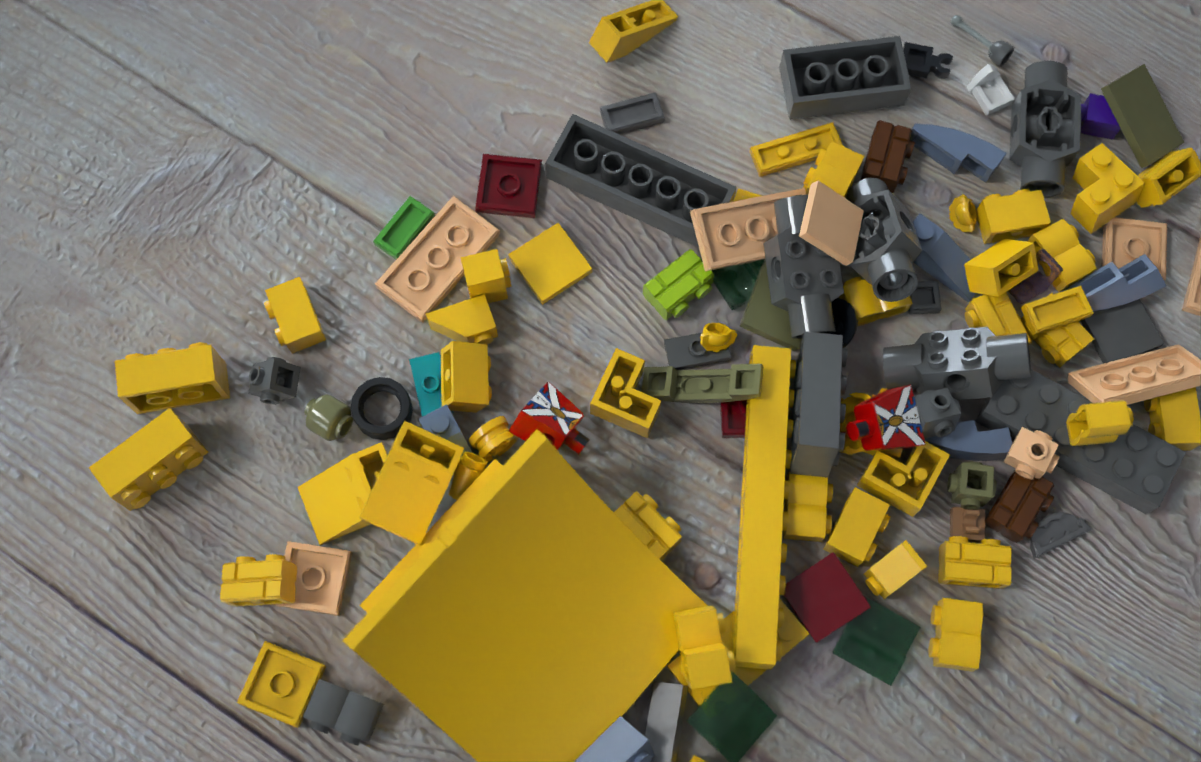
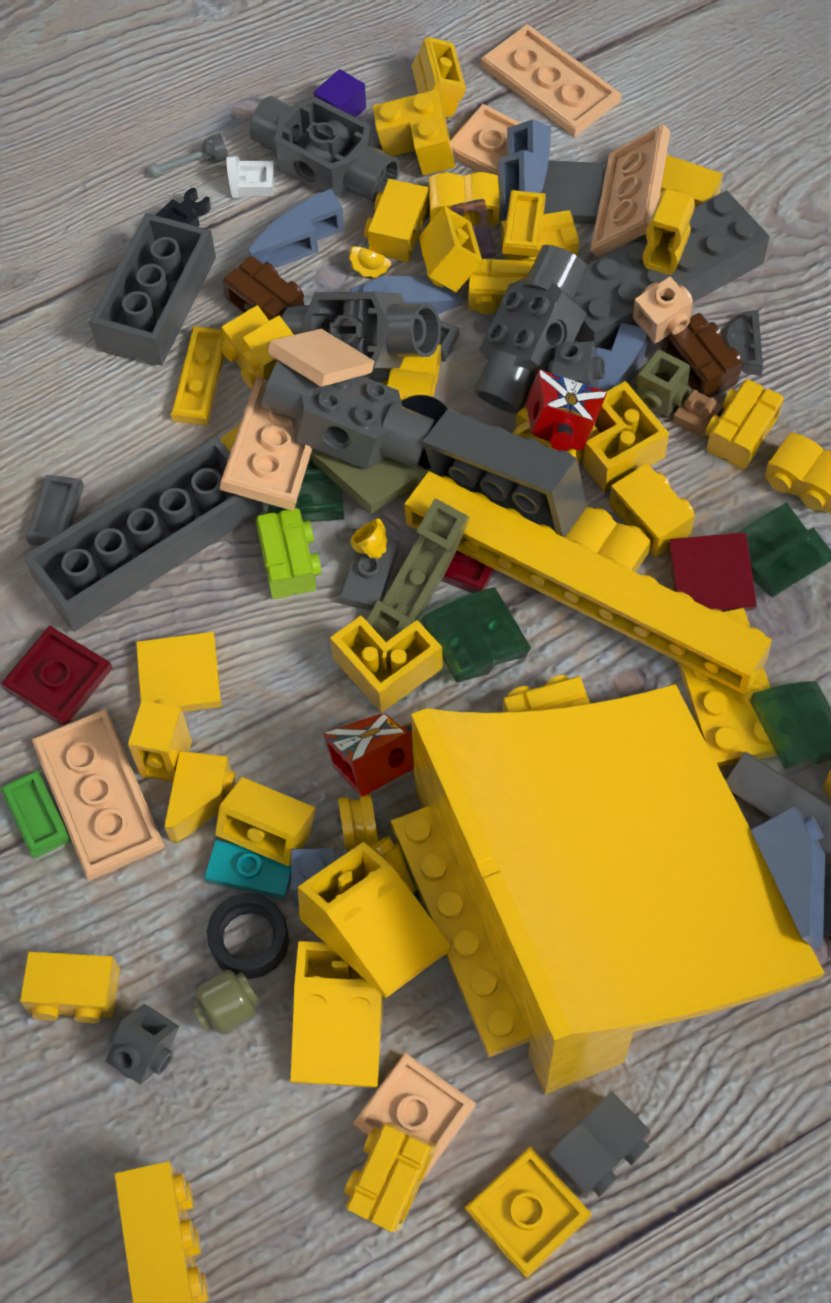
camera: 60 degrees left, 10 degrees down
yellow brick [115,342,230,414] -> none
yellow brick [673,606,736,689] -> none
yellow slope [864,540,927,599] -> none
olive tile [1101,64,1185,168] -> none
none -> clear green slope [421,587,531,683]

